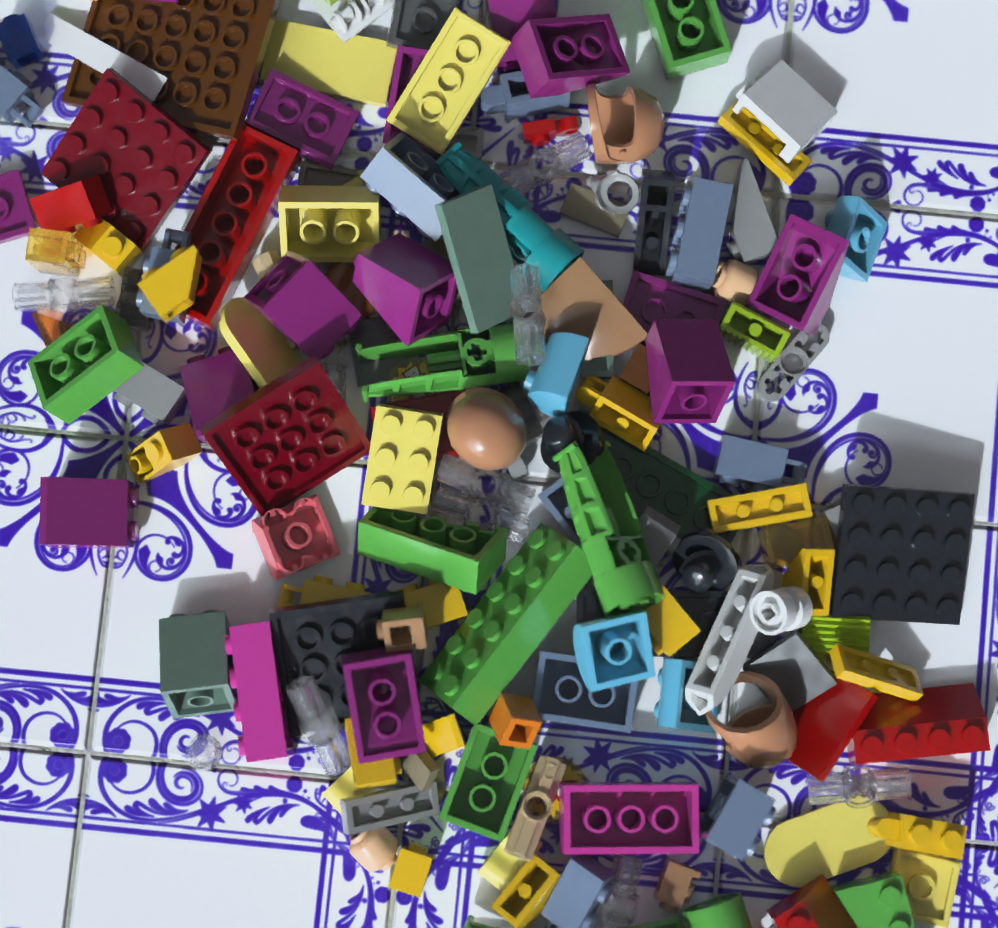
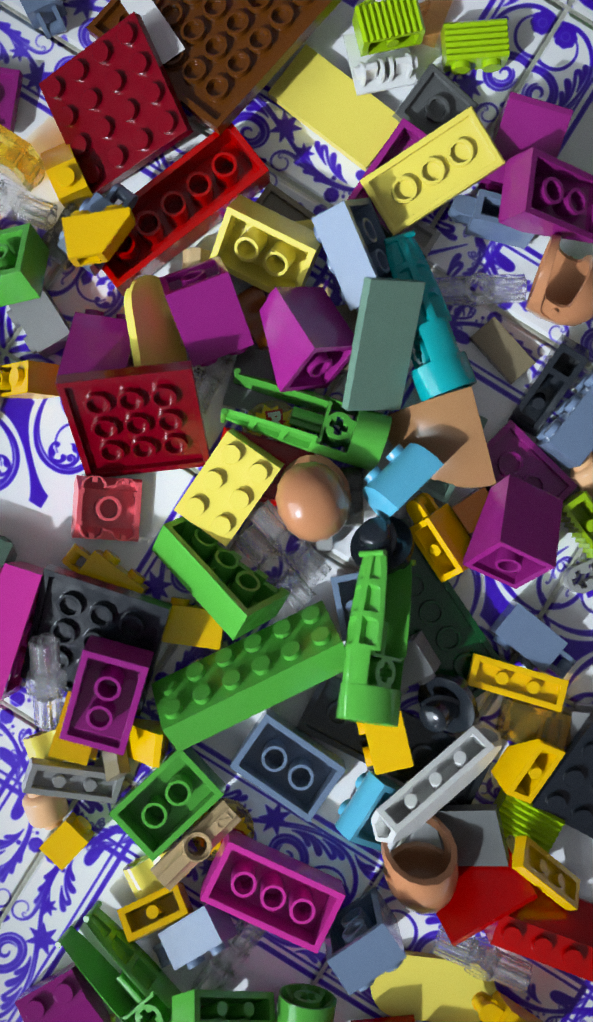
camera: 25 degrees right, 5 degrees up
red brick [29,175,113,237] -> none
magenta plate [244,69,359,170] -> none
brick [376,603,428,653] -> none
orange brick [489,693,543,749] -> none
clear piece [509,263,546,367] -> none
red plate [522,116,579,147] -> none
medium azure brick [573,609,656,692] -> none
light grey piece [586,170,640,214] -> none
medium nougat brick [653,858,701,914] -> none
white wheel [750,586,813,635] -> none

